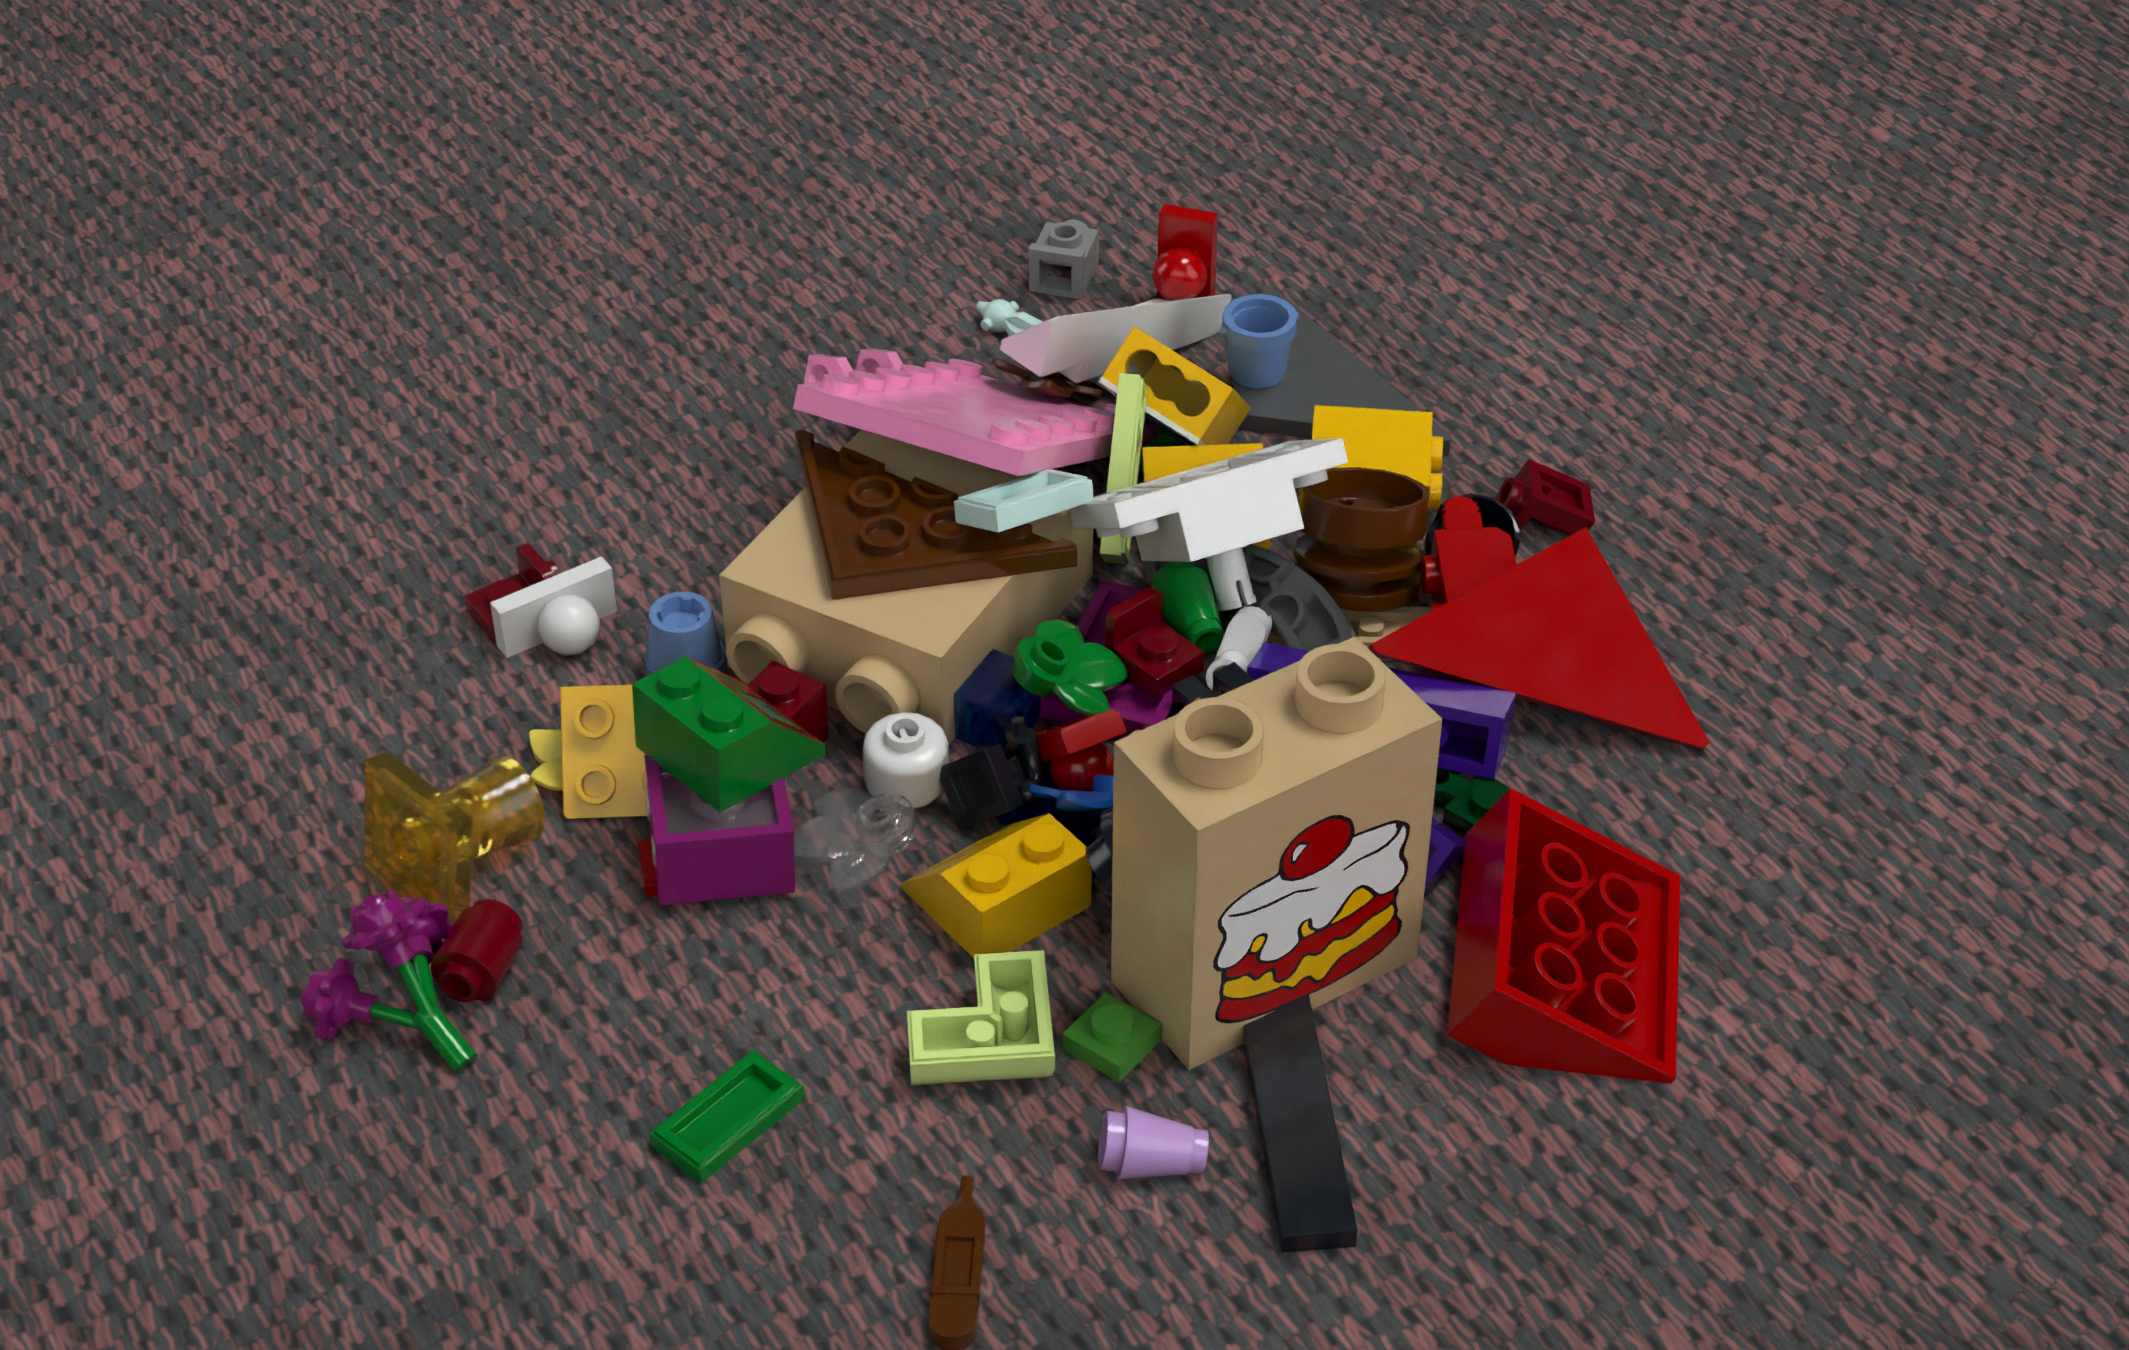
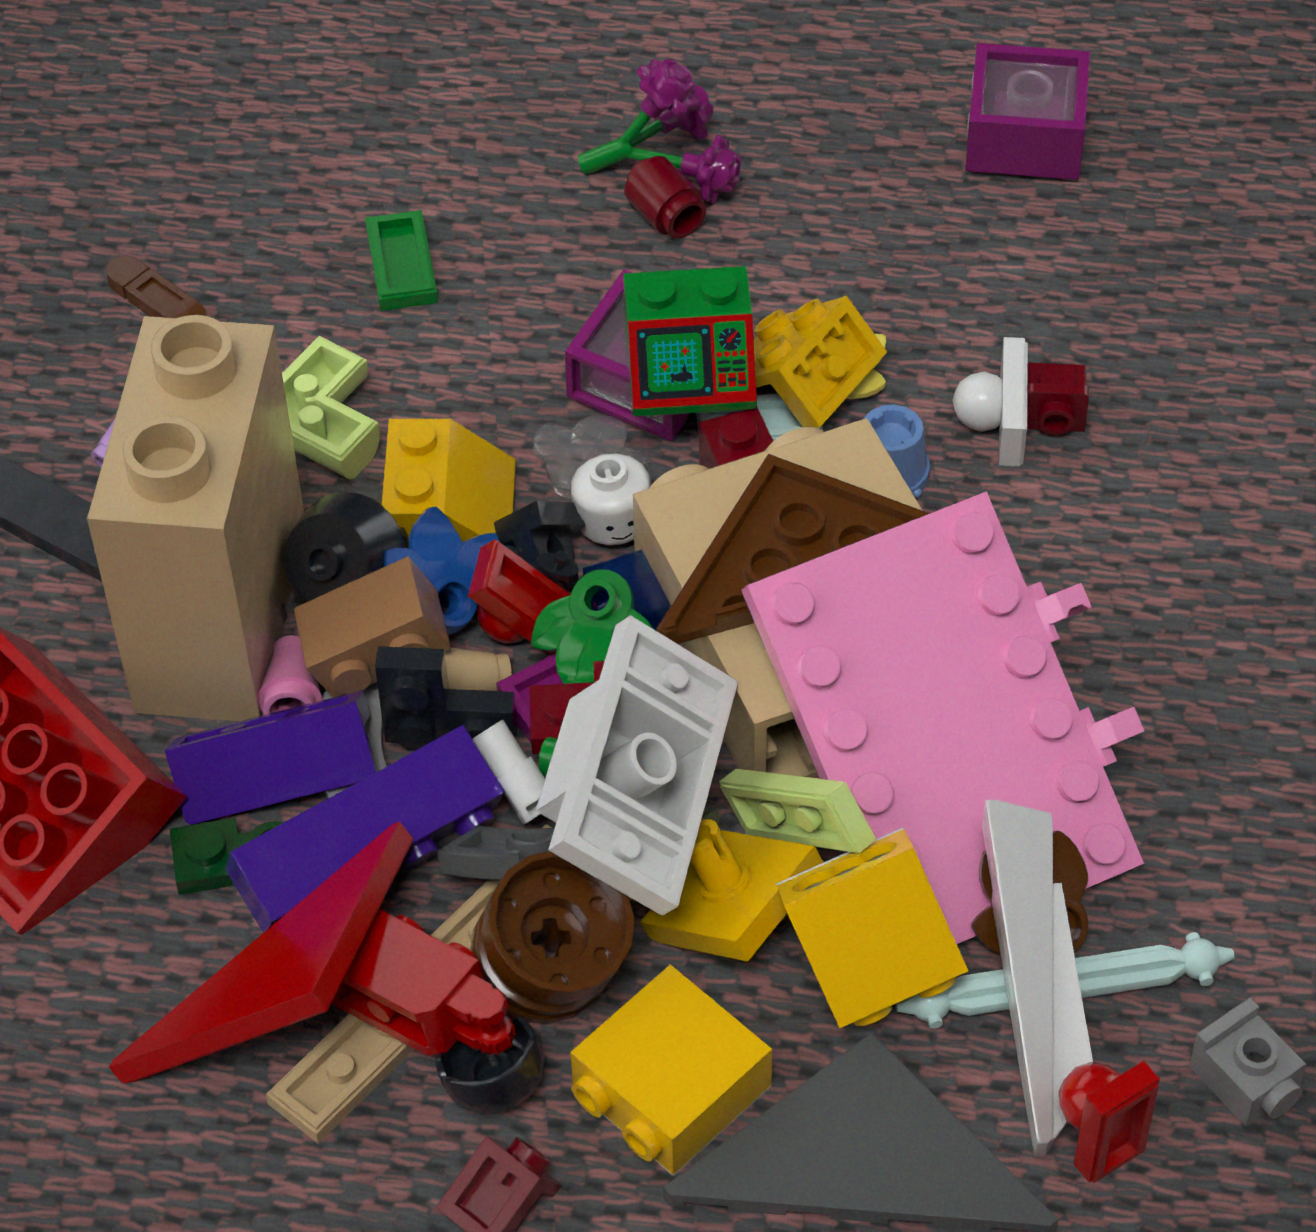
camera: 130 degrees right, 10 degrees up
clear yellow plant [364,751,545,924] -> none
light aqua tile [954,469,1094,533] -> none
medium blue piece [1220,294,1299,389] -> none
none -> magenta piece [965,43,1090,180]

